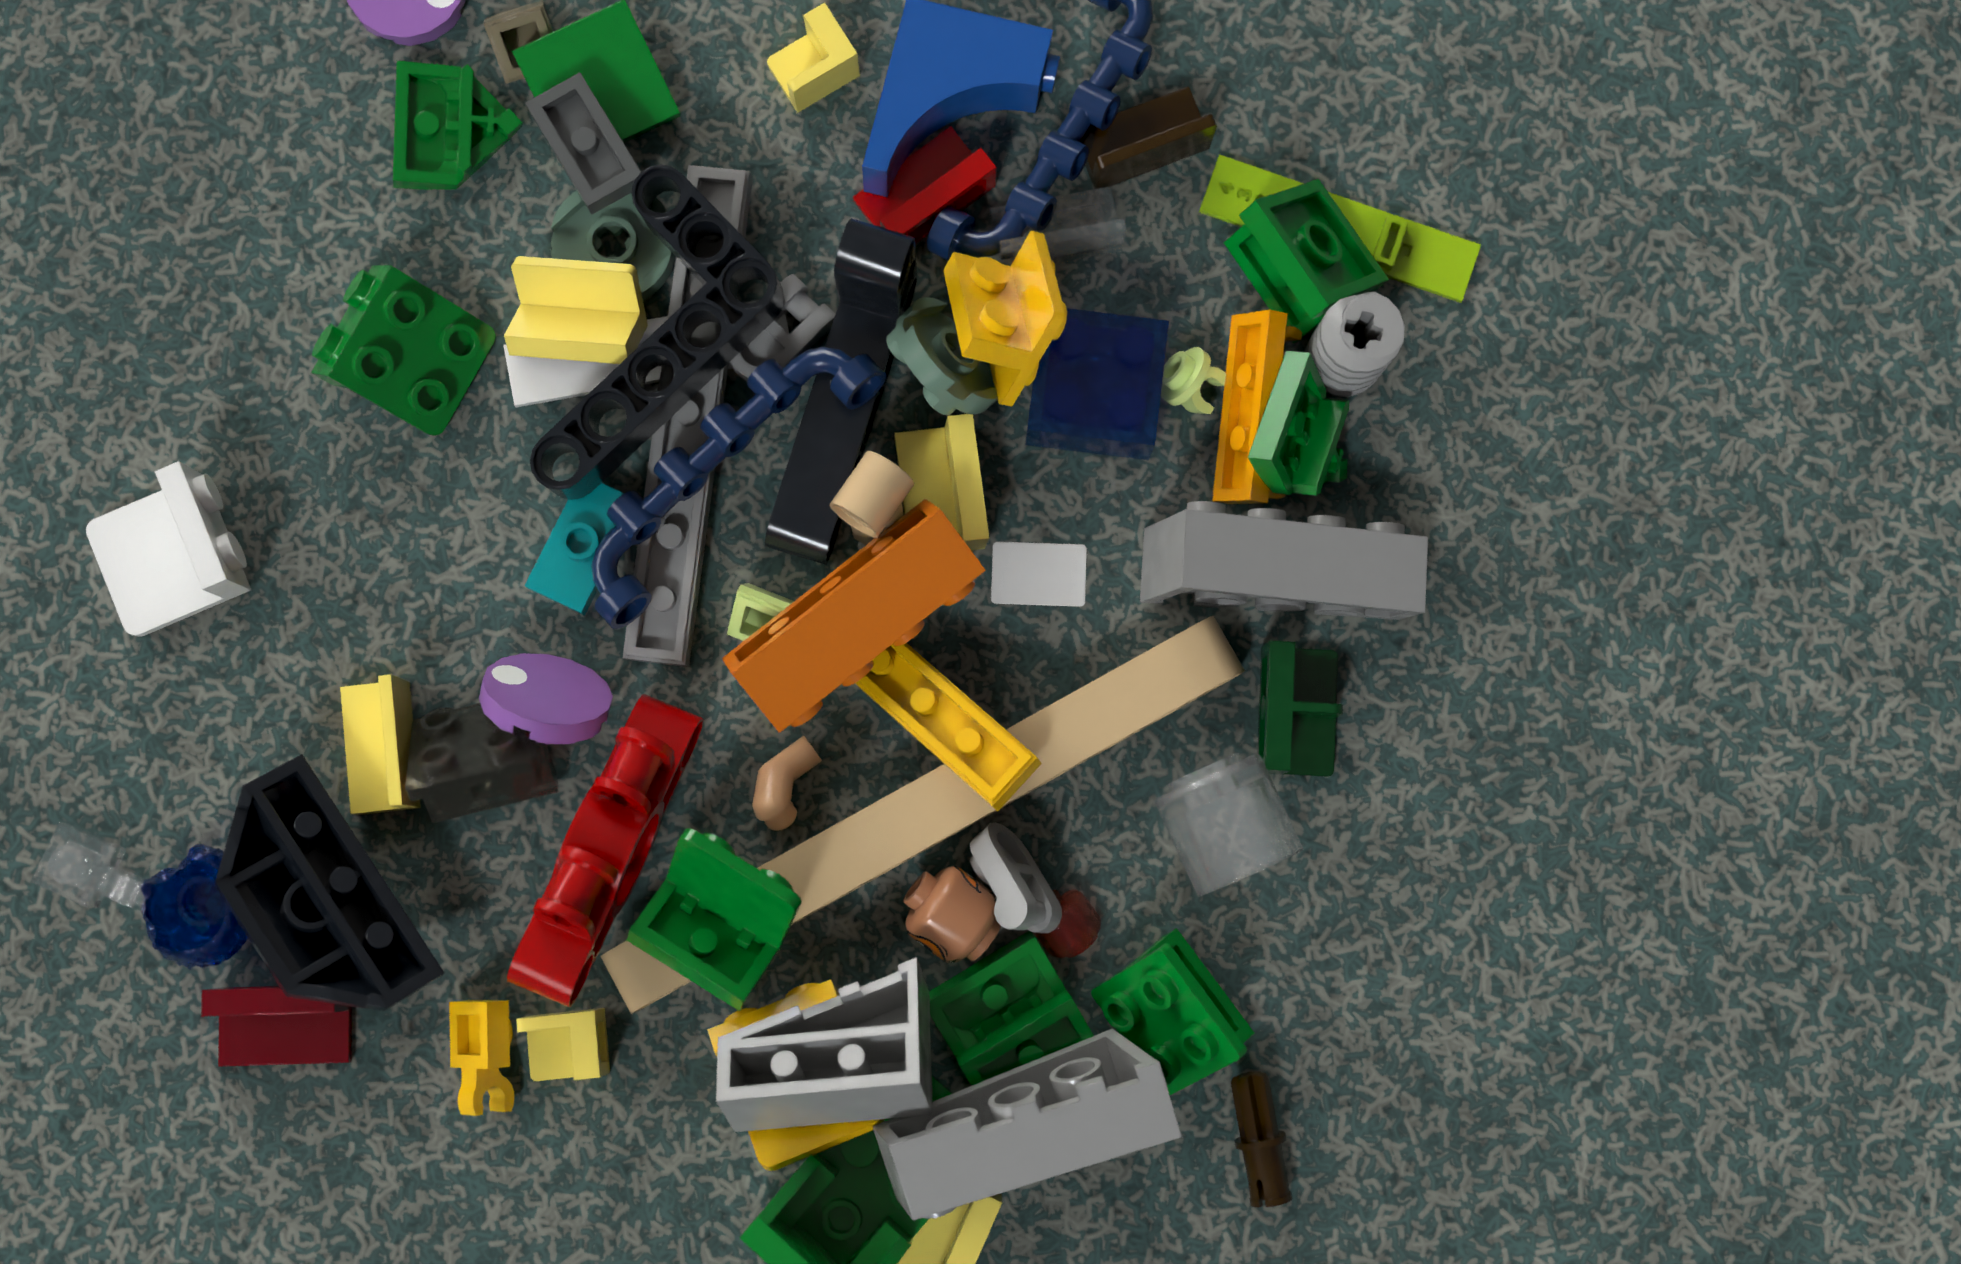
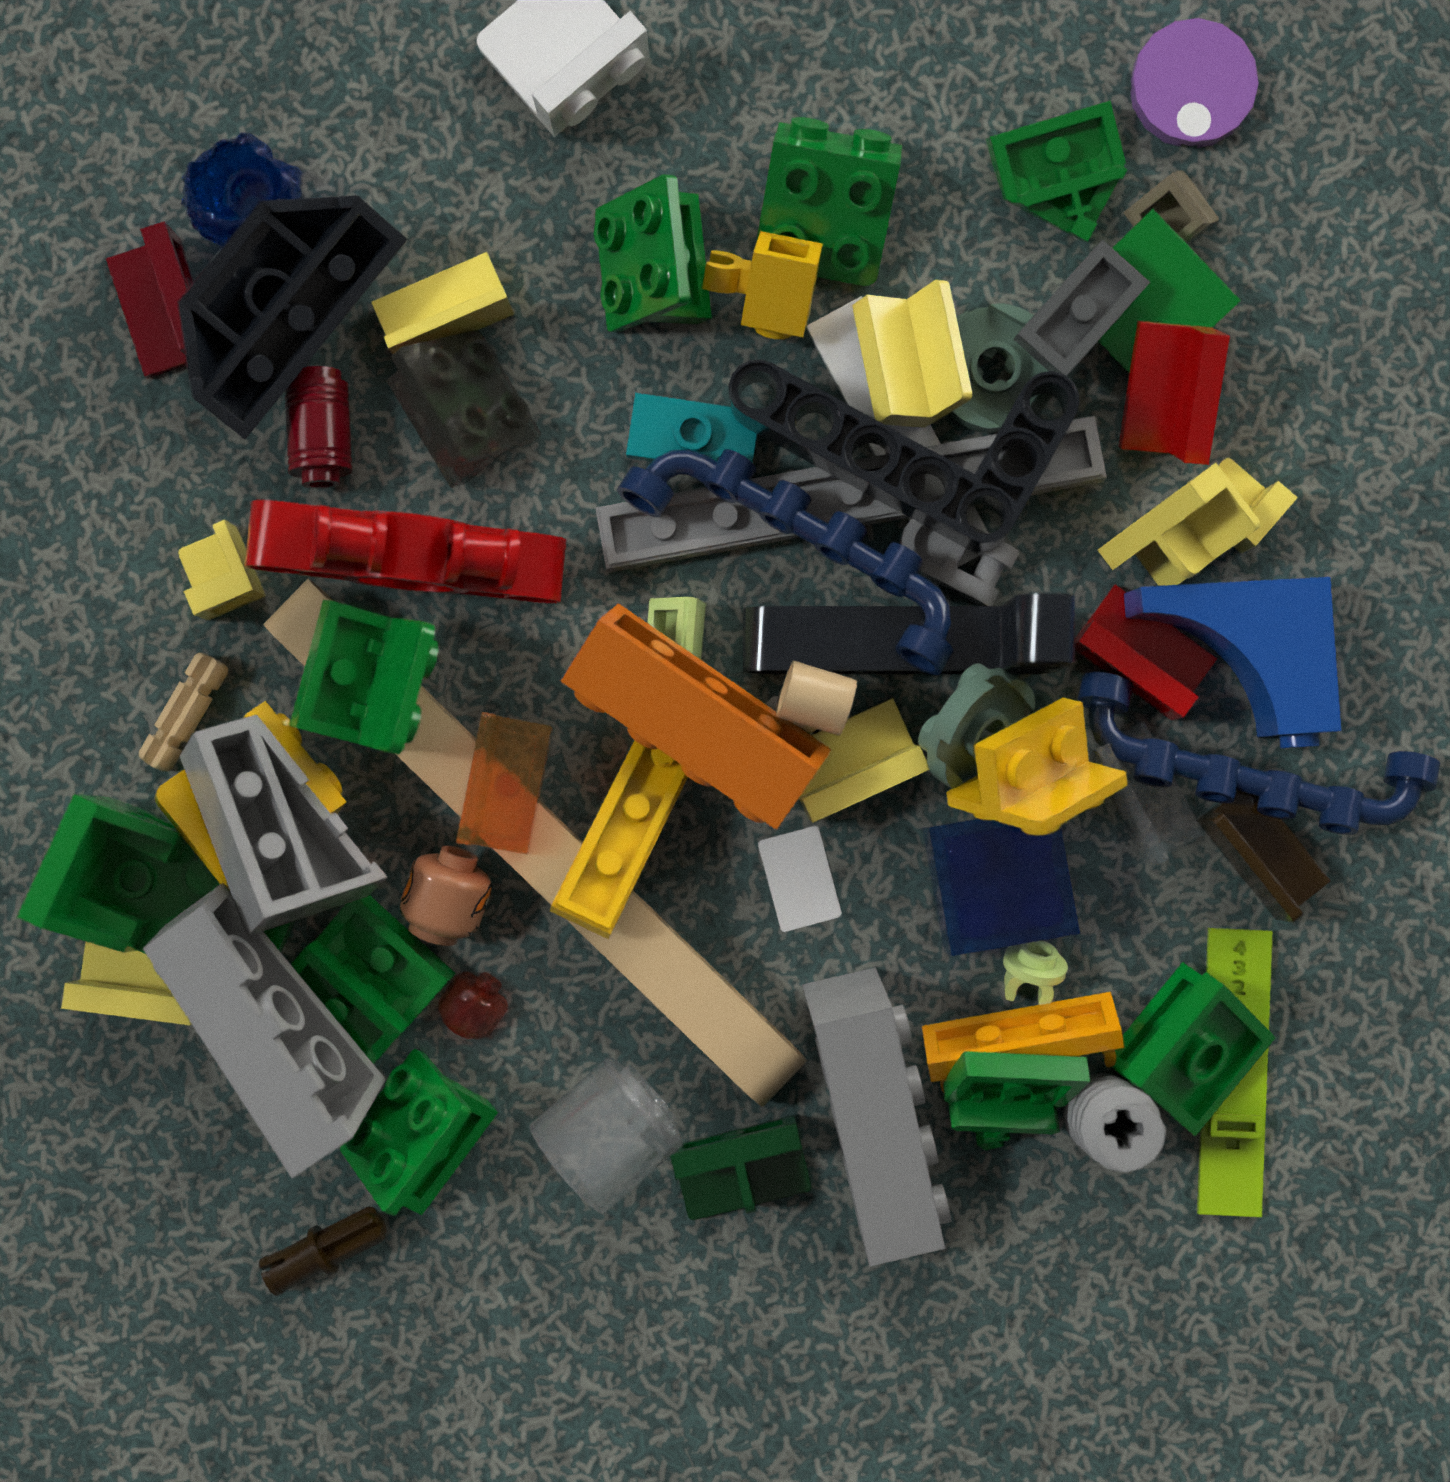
camera: 75 degrees right, 5 degrees up
clear plate [31,822,158,908] -> none
yellow plate [449,1000,515,1116] -> none
medium lavender tile [479,653,613,744] -> none
light nougat arm [752,736,822,831] -> none
light grey plate [970,822,1062,933] -> none
none -> tan axle [139,652,228,772]
none -> dark red head [284,366,353,489]
none -> clear orange panel [457,712,553,855]
none -> green bracket [594,174,712,332]
none -> yellow brick [702,231,823,340]
none -> light yellow panel [1098,463,1260,586]
none -> red panel [1118,321,1230,465]

